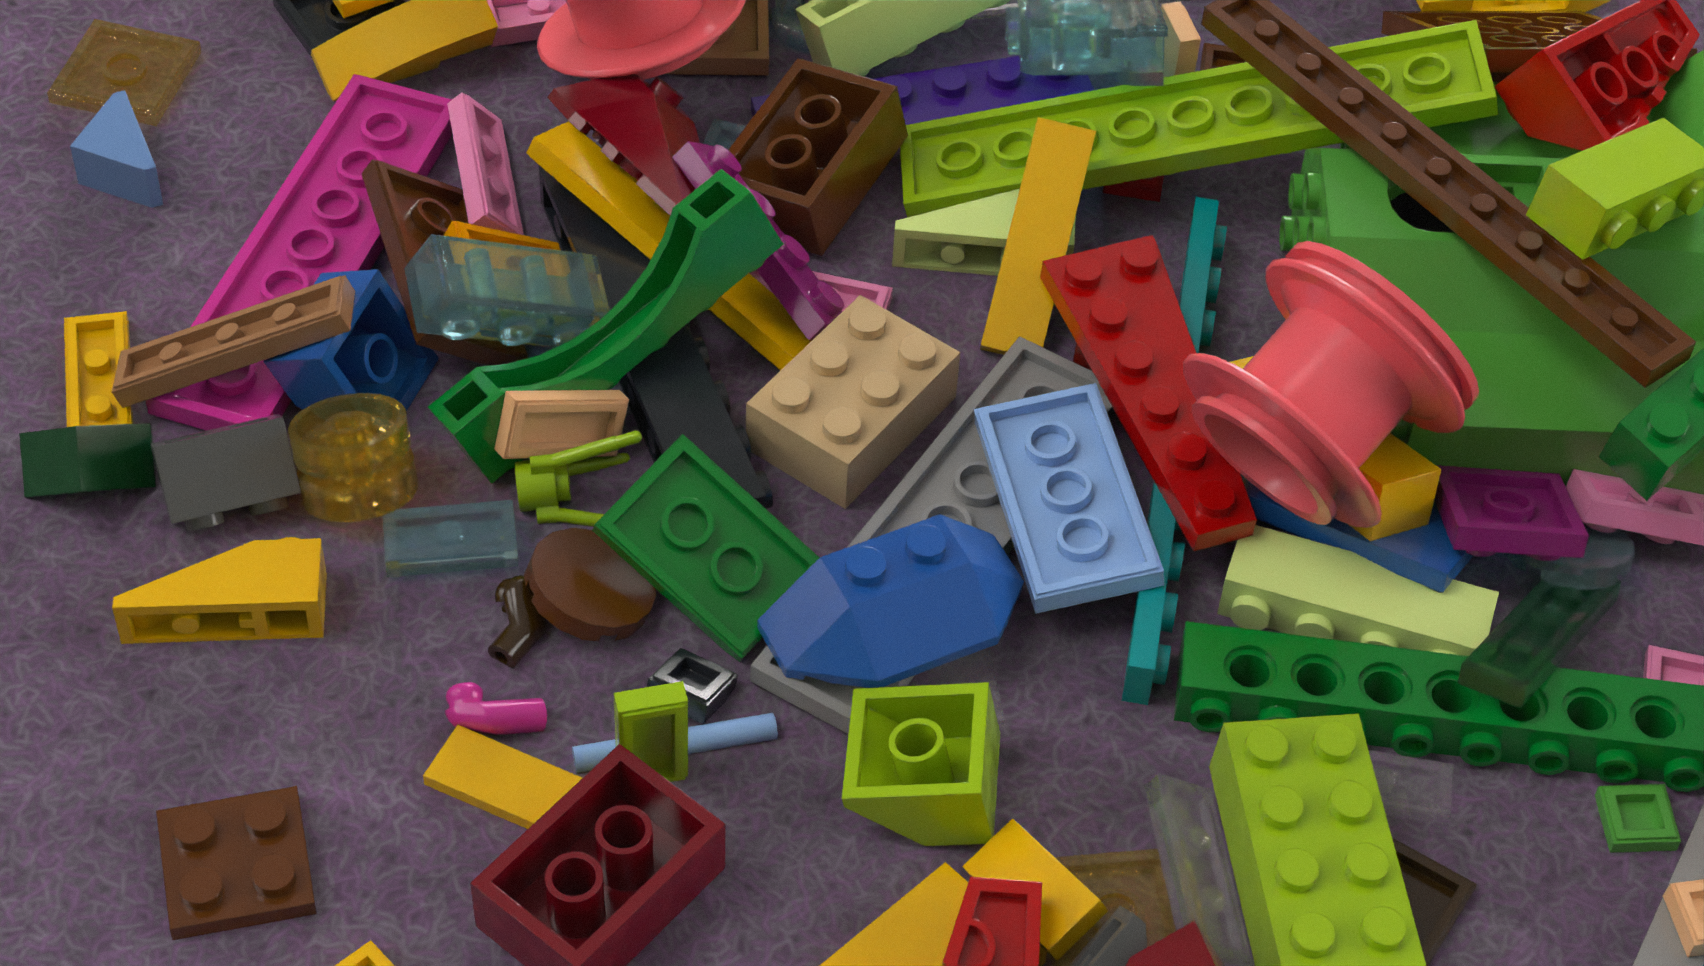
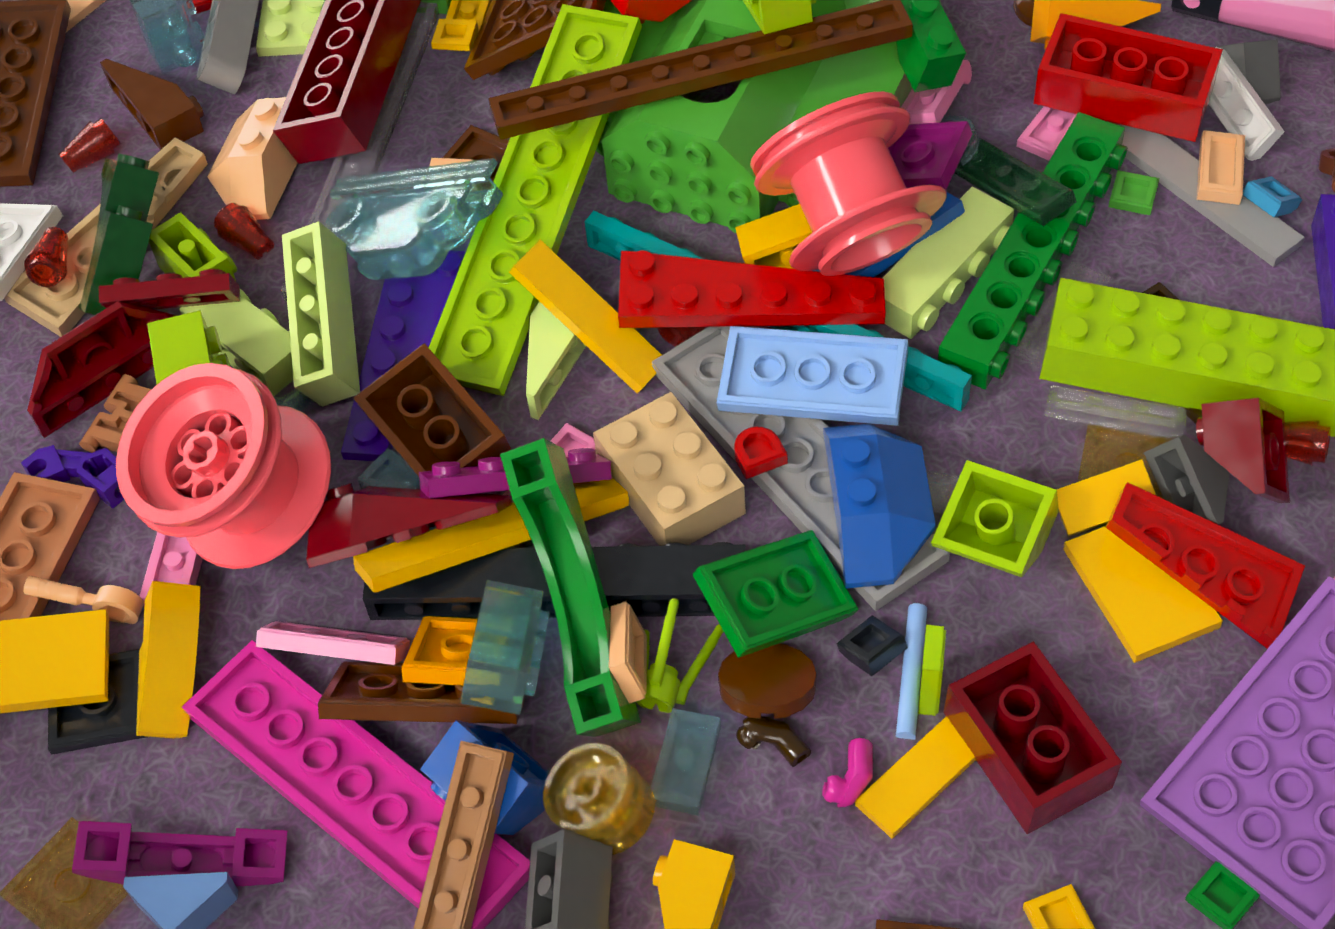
camera: 60 degrees left, 5 degrees up
none -> magenta slope [72,821,288,886]
none -> red tile [734,427,788,480]

